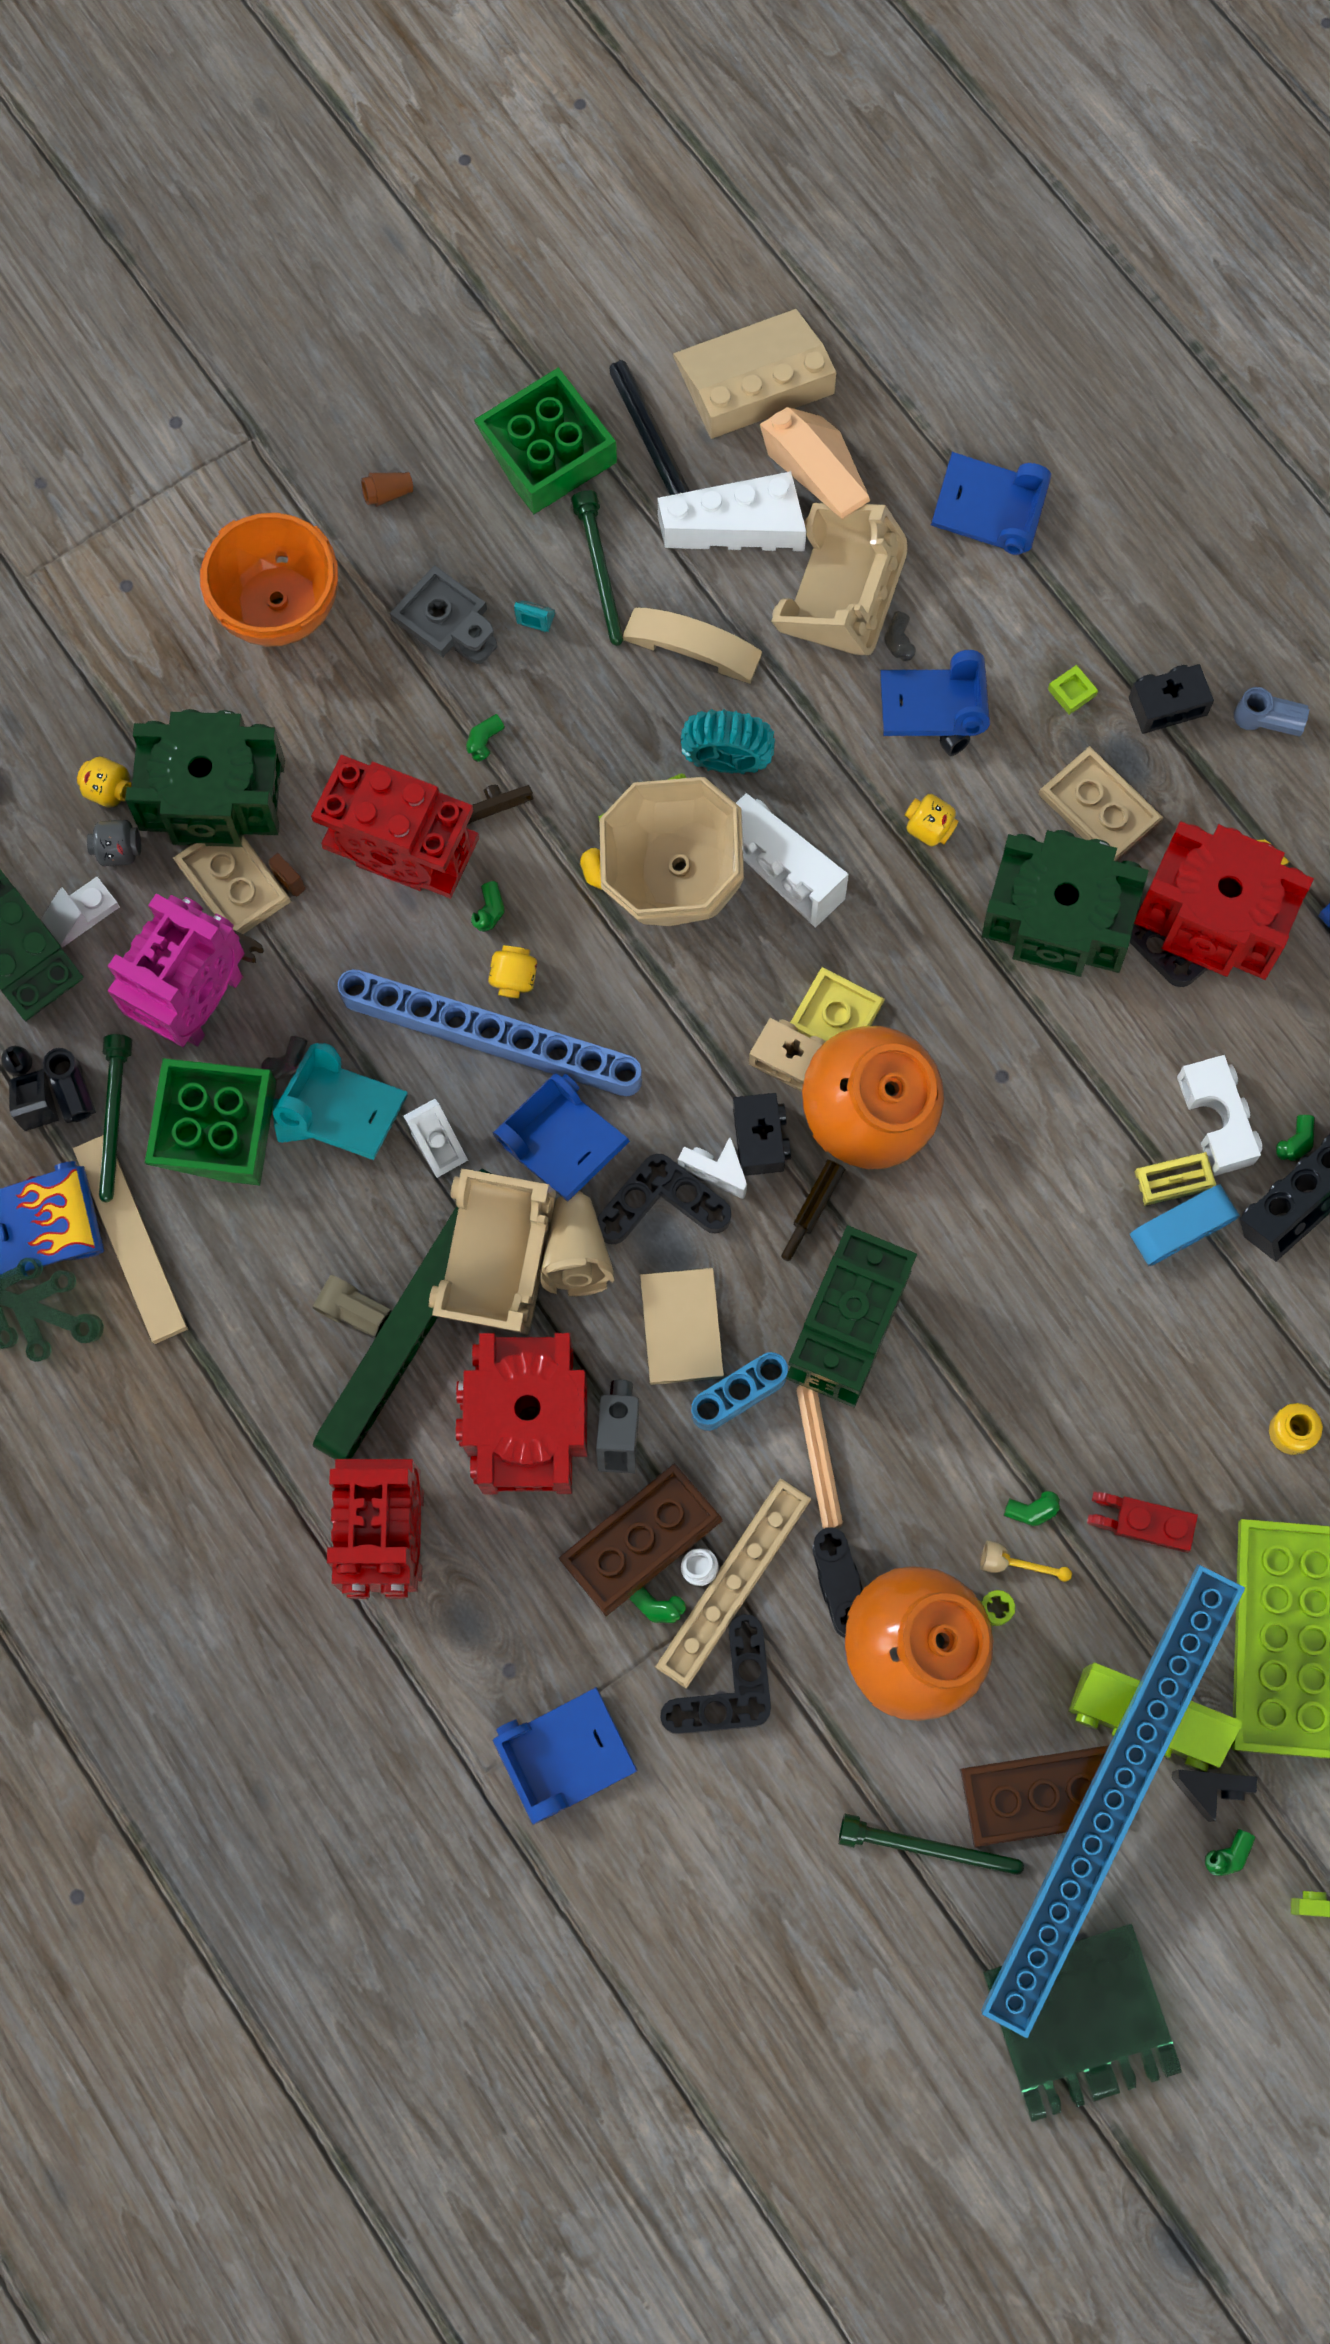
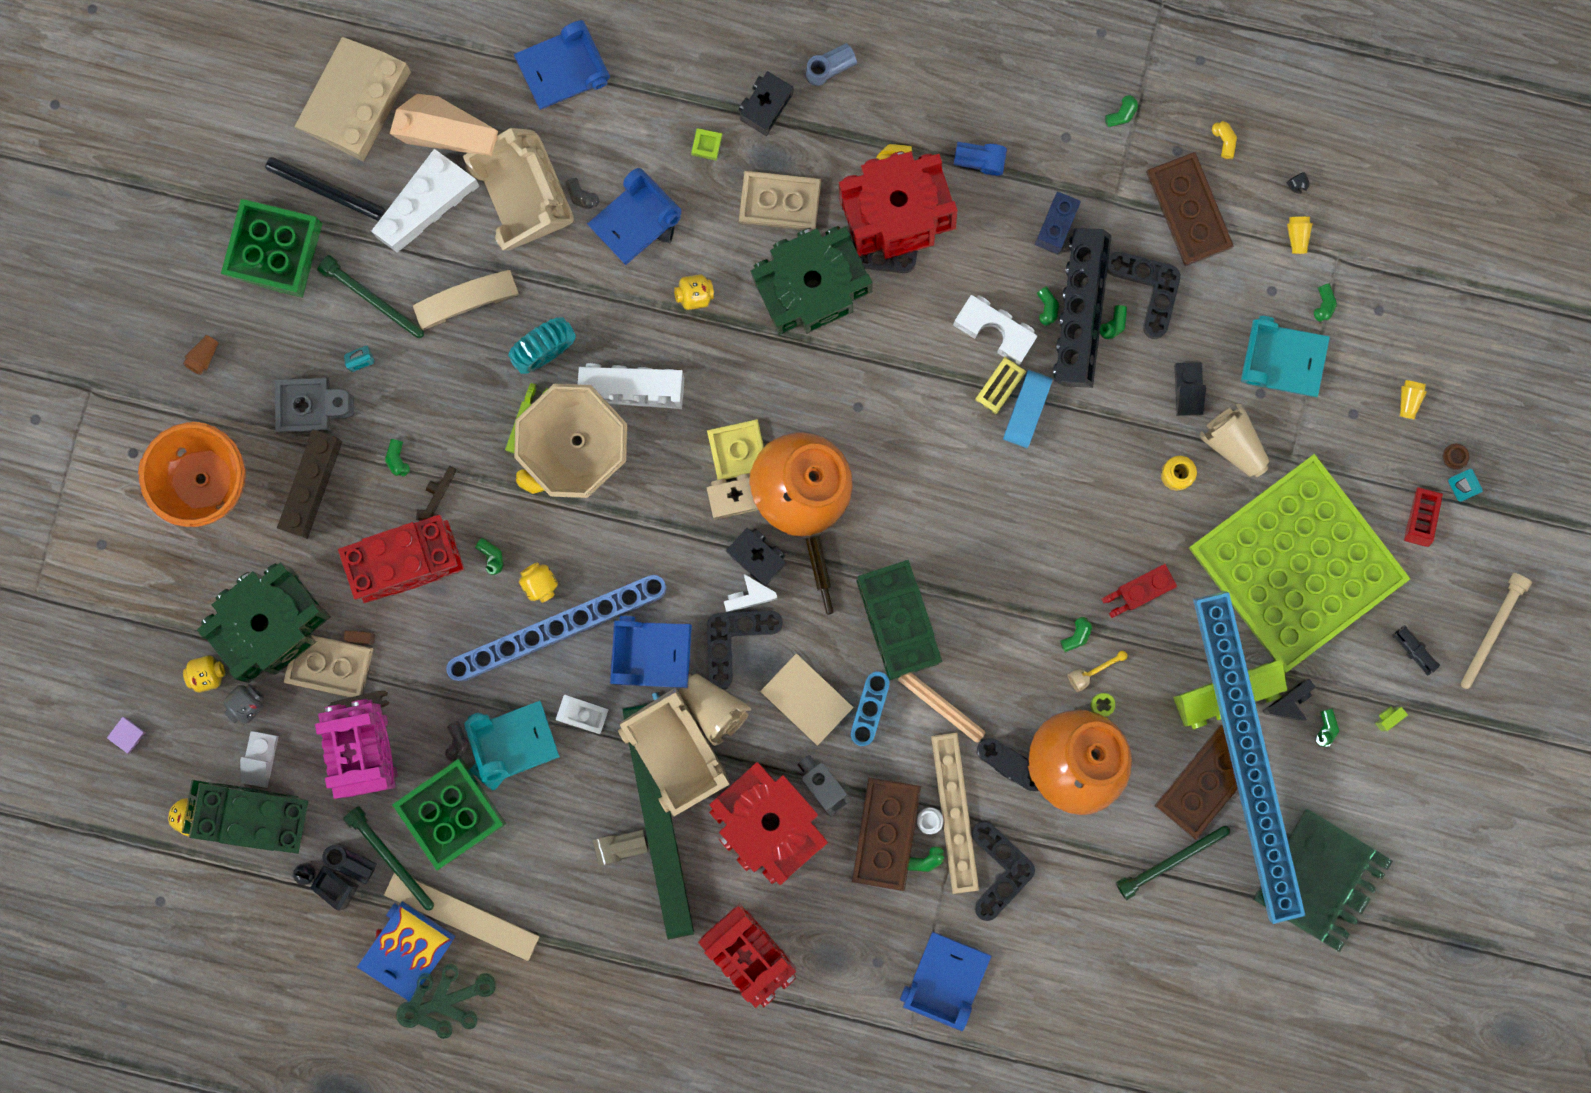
camera: 45 degrees left, 10 degrees up
none -> dark brown brick [277,429,343,539]

